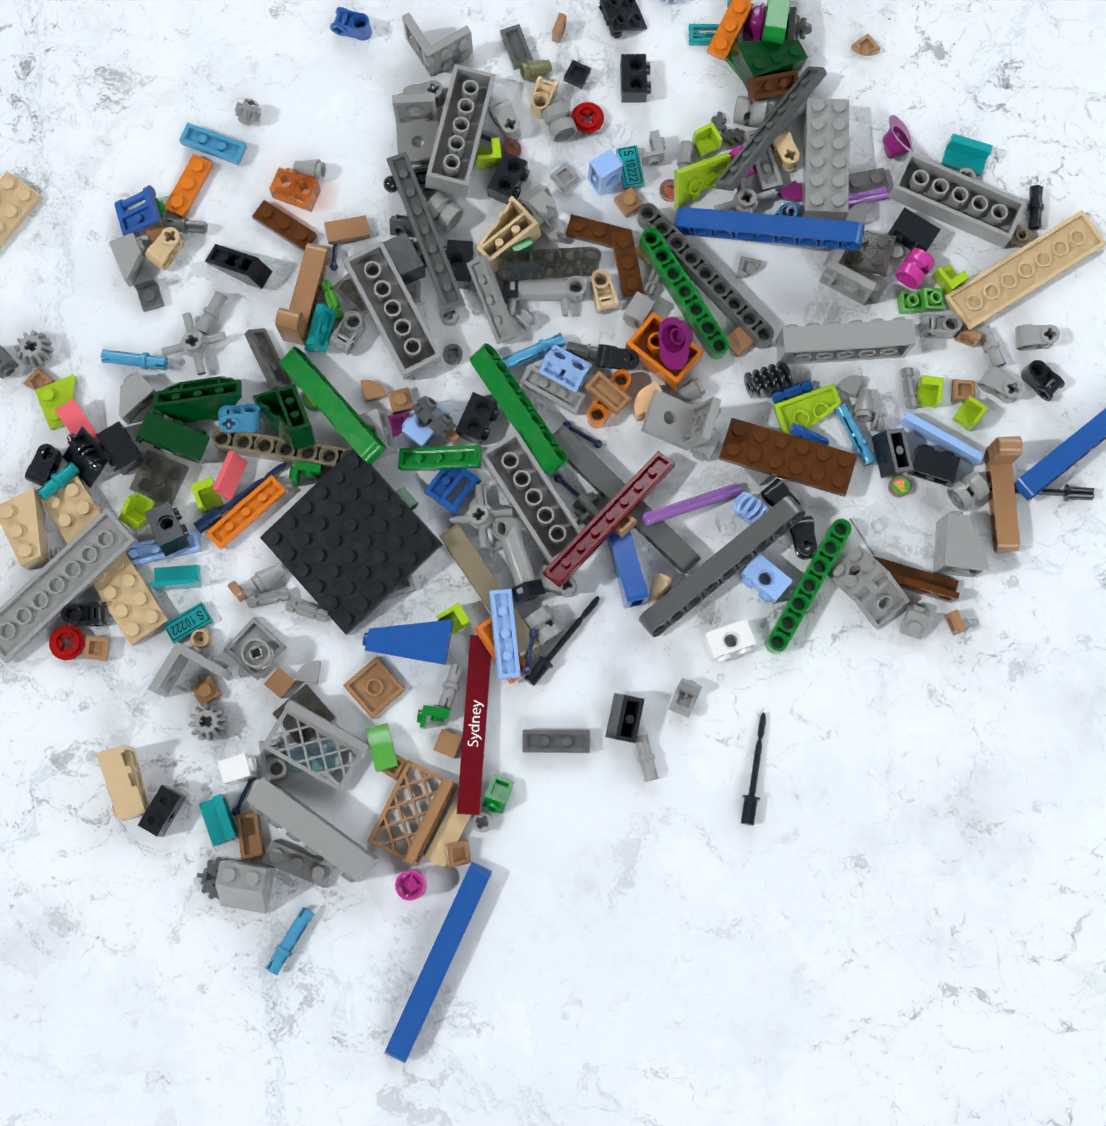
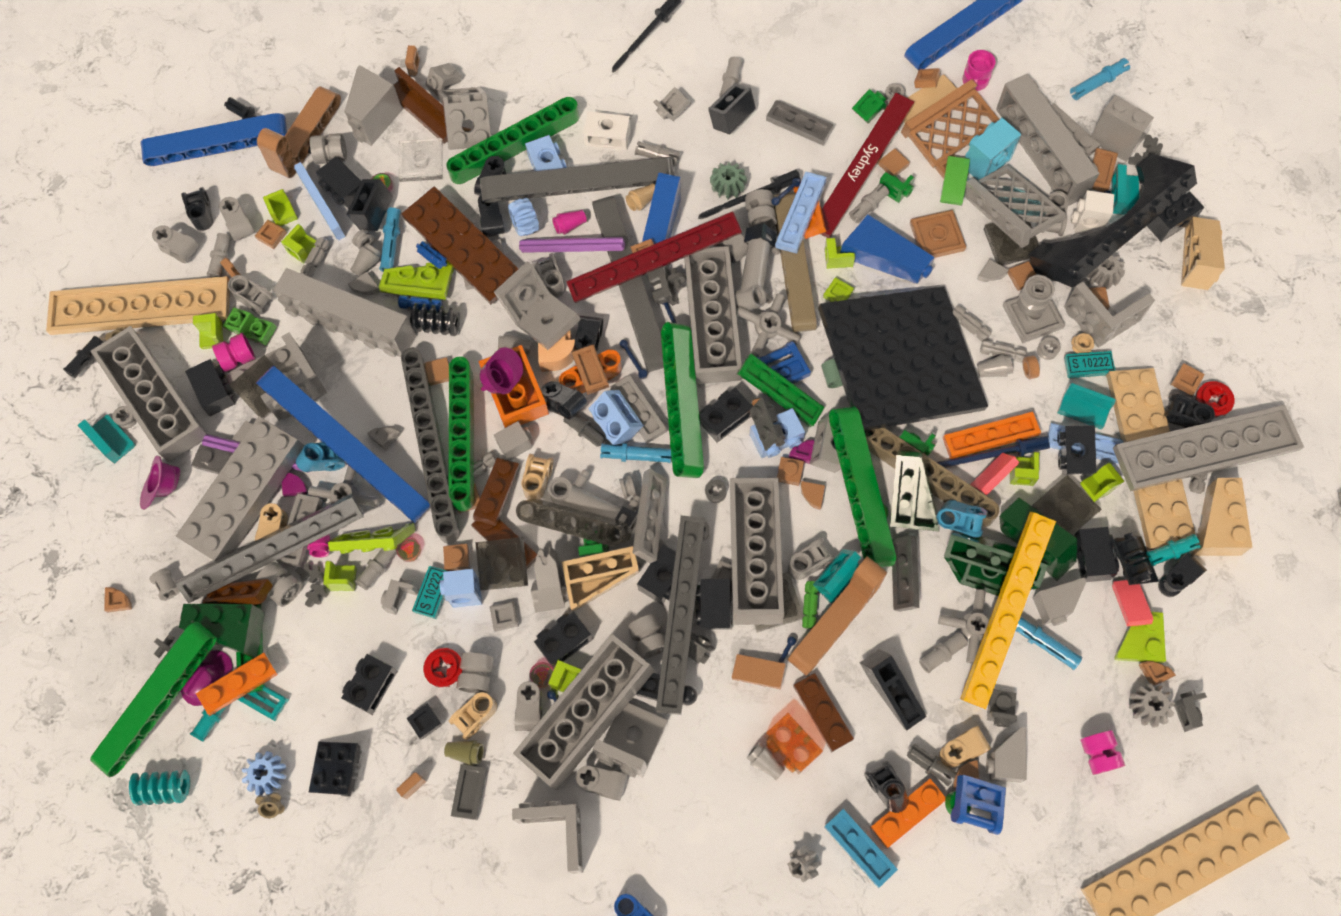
camera: 145 degrees left, 10 degrees down
none -> light grey bush [149,568,180,601]
none -> clear smoke plate [475,537,528,591]
none -> light grey piece [531,253,565,298]
none -> dark pink cone [552,210,587,235]
none -> black piece [575,315,603,353]
none -> light grey pin [635,141,680,166]
none -> sand green gear [710,161,747,200]
none -> lime tile [823,277,854,302]
none -> black piece [864,760,908,813]
none -> yellow plate [960,512,1056,709]
none -> medium azure brick [965,118,1021,180]
none -> black arch [1028,153,1197,288]
none -> light grey bush [1037,337,1061,360]
none -> dark pink wheel [1080,730,1126,775]

